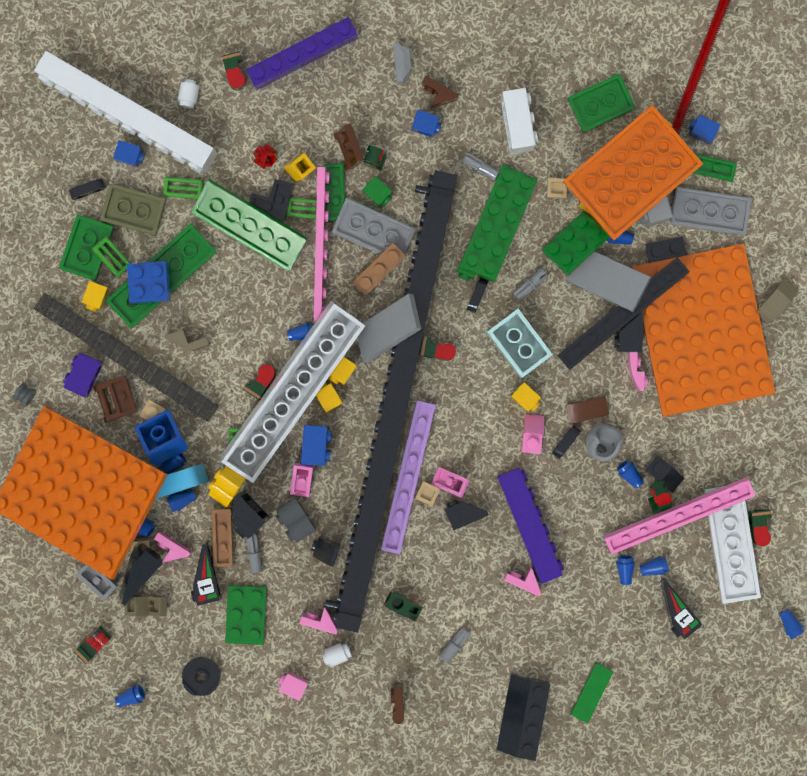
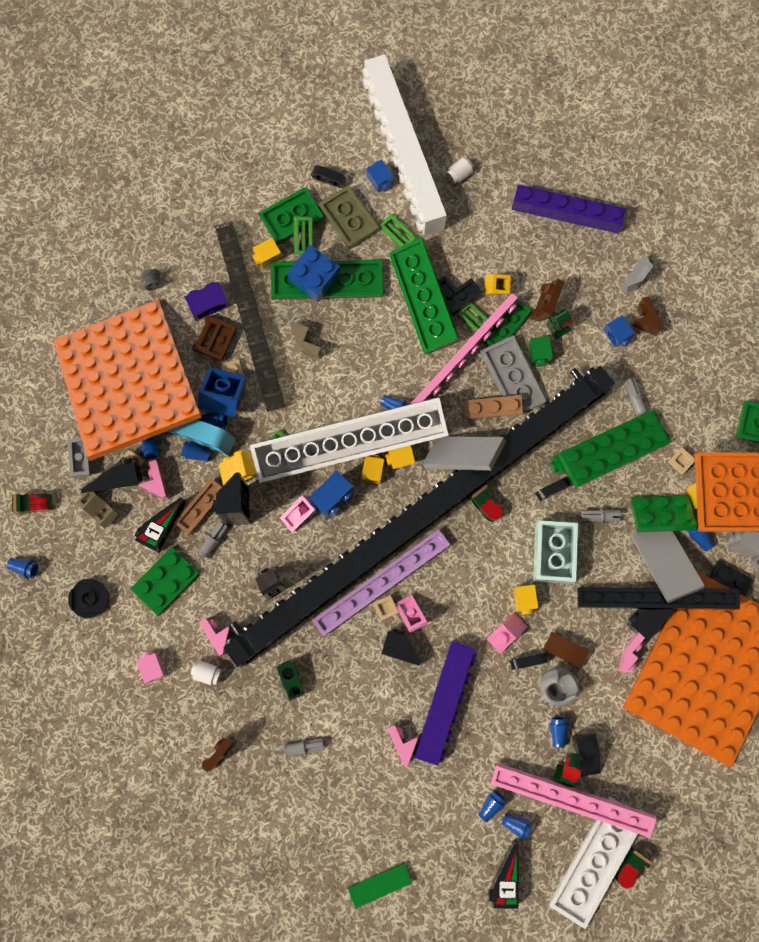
camera: 40 degrees right, 10 degrees down
leg [222,51,246,91] -> none
leg [243,365,276,400] -> none
red gear [253,144,277,169] -> none
dark grey brick [276,498,317,543] -> none
black slope [496,674,550,761] -> none
white brick [501,88,538,155] -> none

